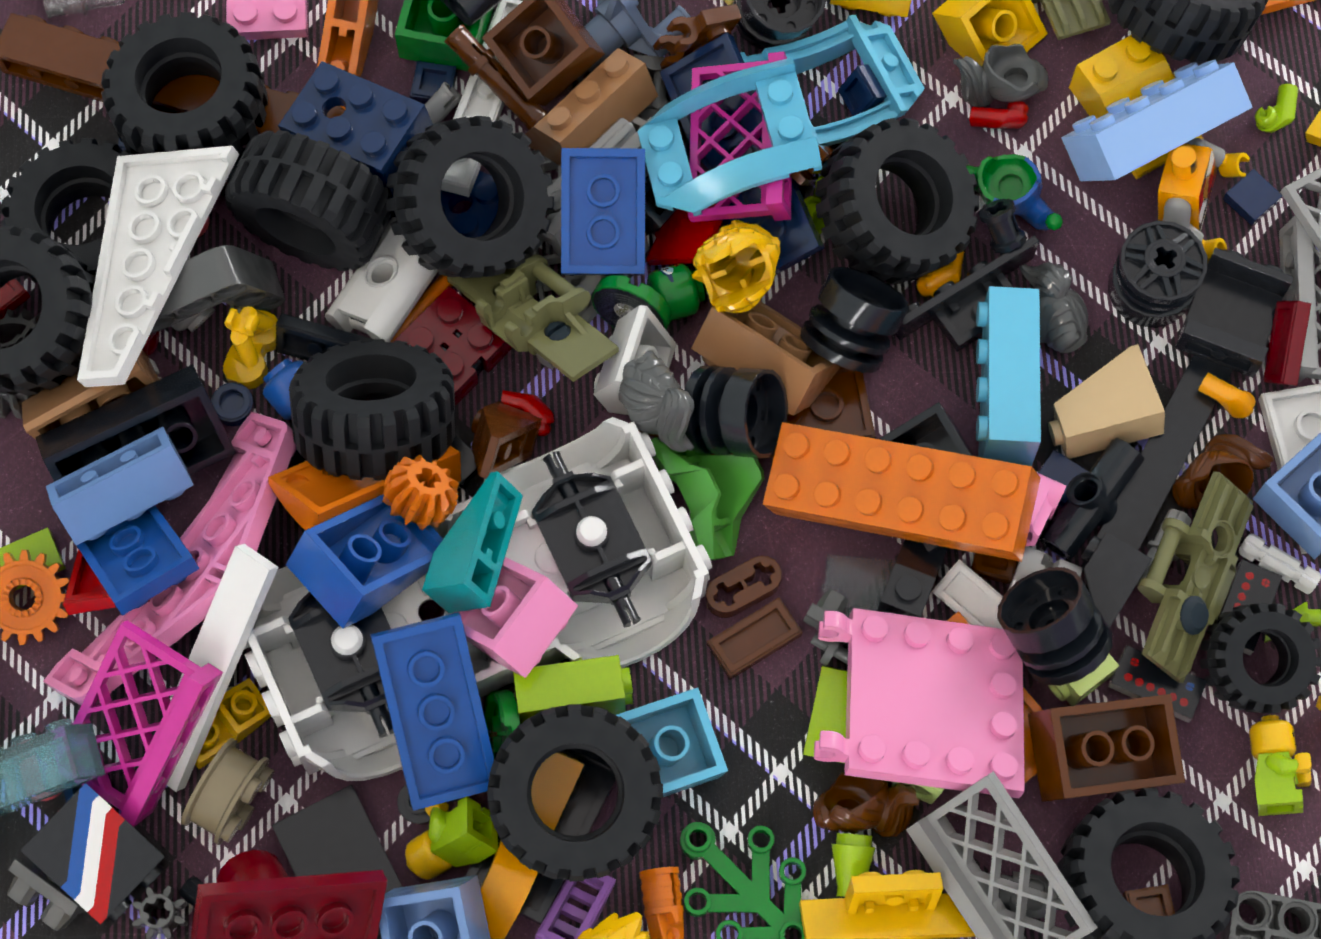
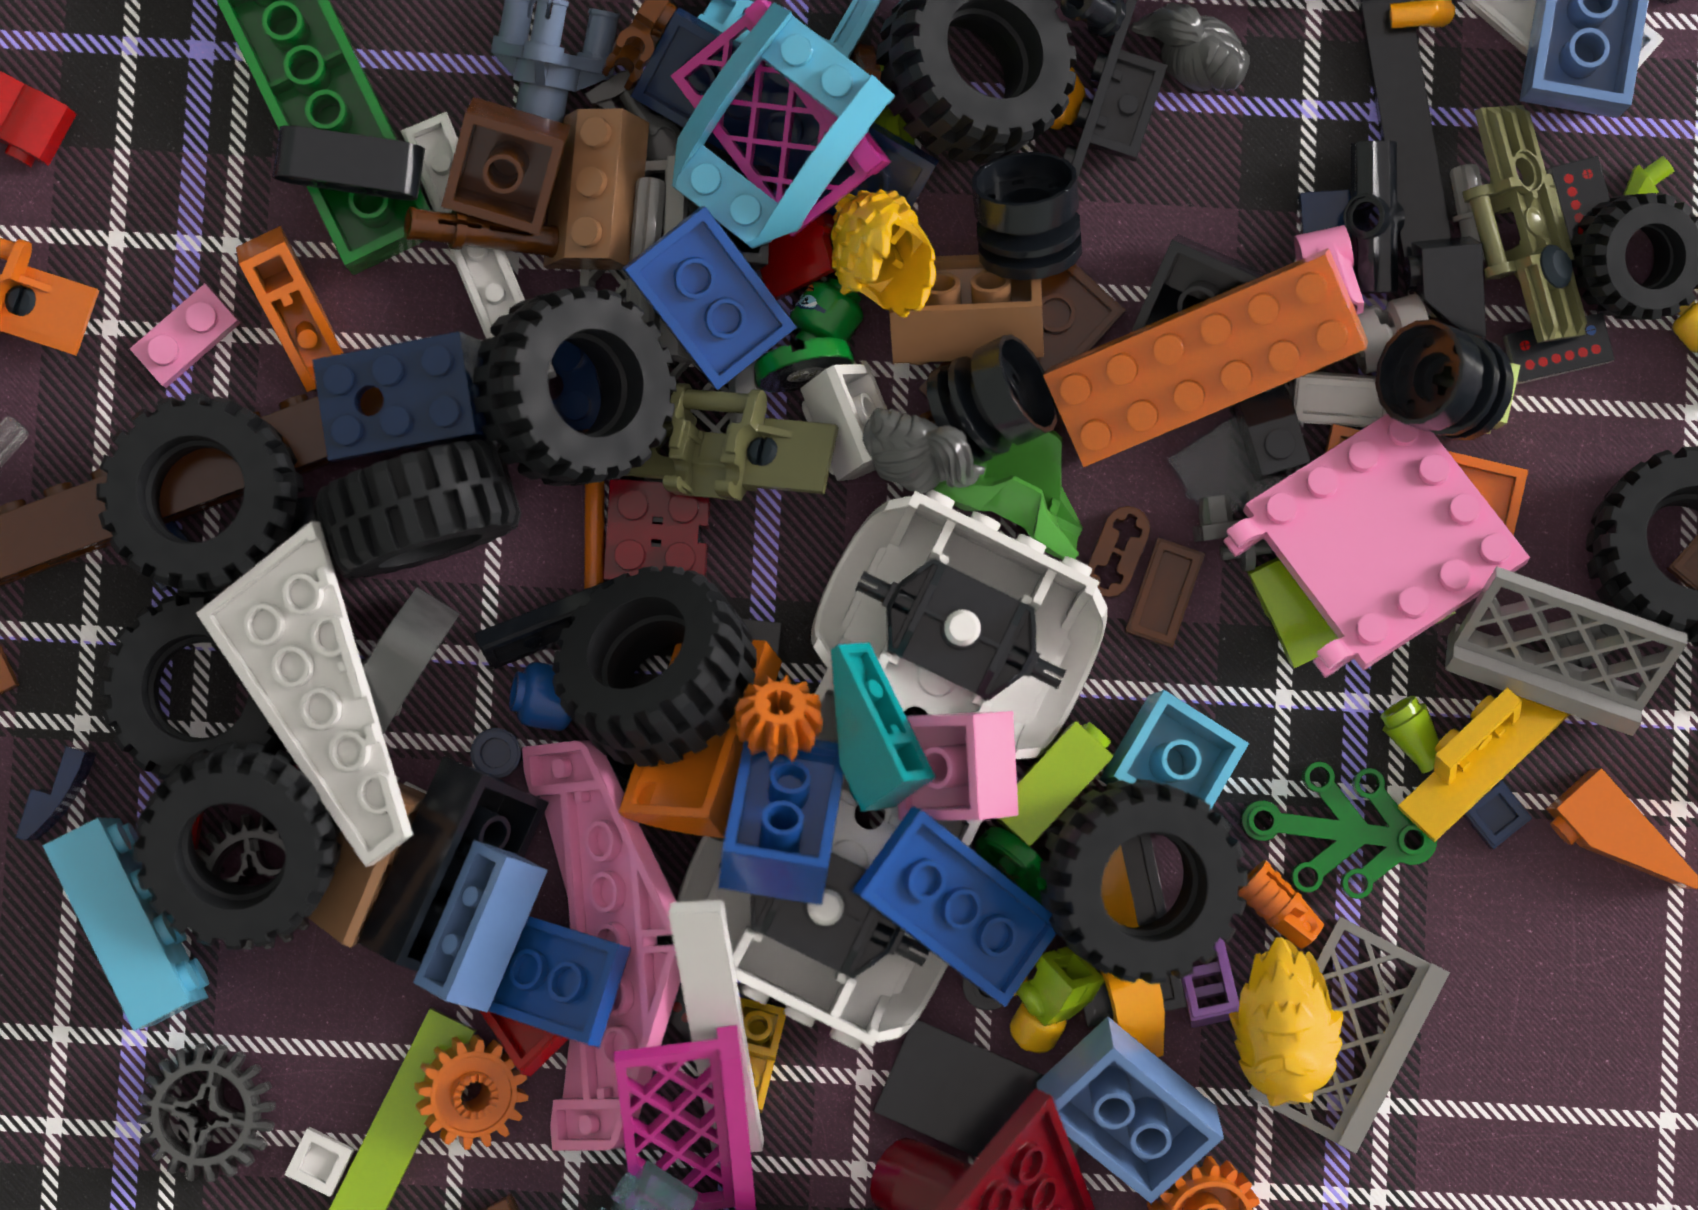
camera: 40 degrees left, 15 degrees up
dark tan wheel [181,738,275,845] -> none
yellow piece [223,306,278,389] -> none
white piece [325,217,438,342] -> none
dark blue tile [410,61,457,104] -> none
light grey pin [425,82,462,124] -> none
reddish brown slope [471,401,543,479] -> none
red arm [501,390,554,436] -> none
reddish brown hair [813,772,919,837] -> none
medium azure wedge [976,286,1041,466] -> none
reddish brown brick [1028,694,1186,802] -> none
tan slope [1048,344,1165,459] -> none
reddish brown hair [1172,434,1274,510] -> none
white axle [1239,533,1321,594] -> none

